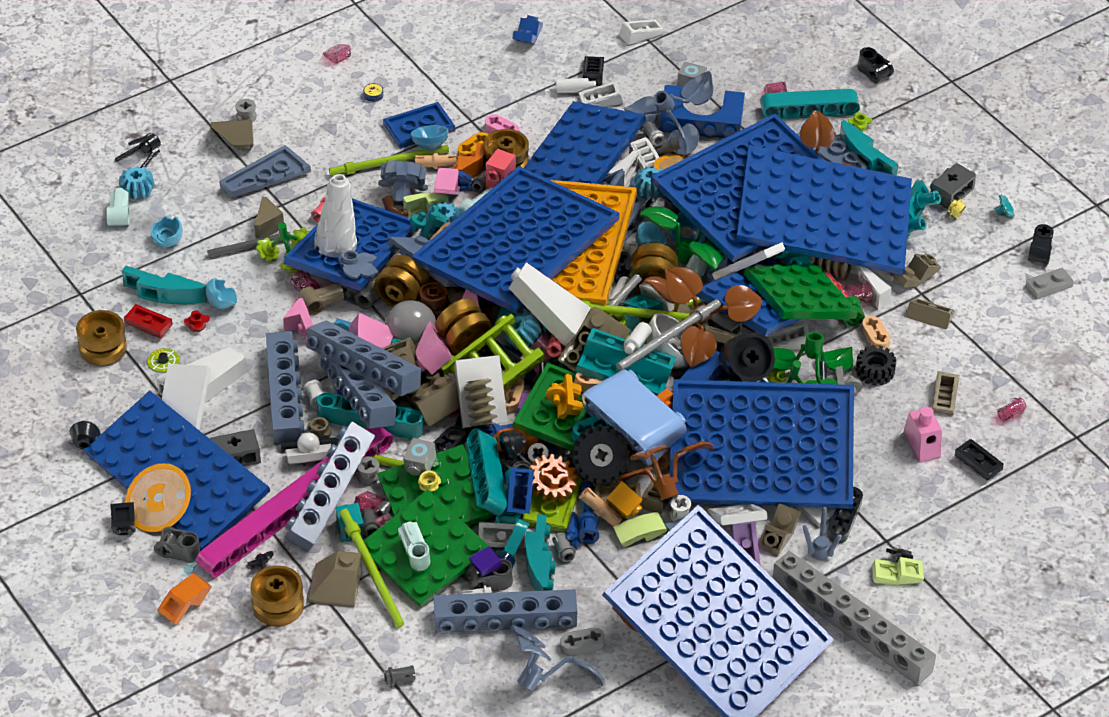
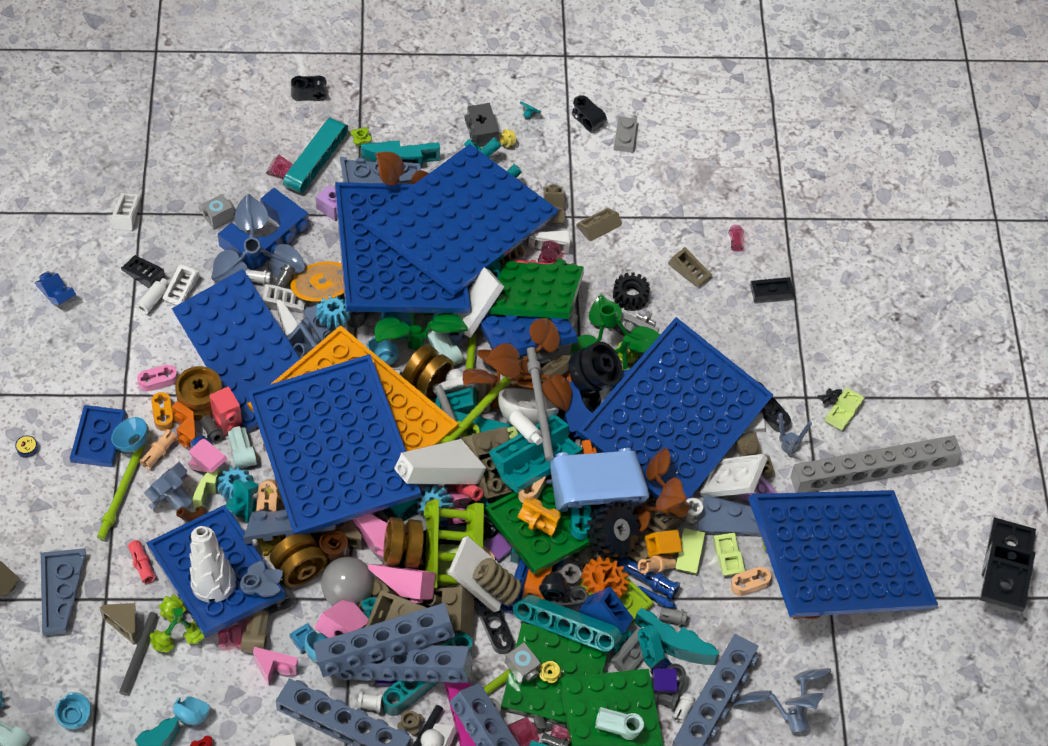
camera: 60 degrees left, 10 degrees up
light grey beam [560,628,605,656] -> none
light nougat beam [861,316,890,350] -> none
bright pink torso [903,407,942,462] -> none

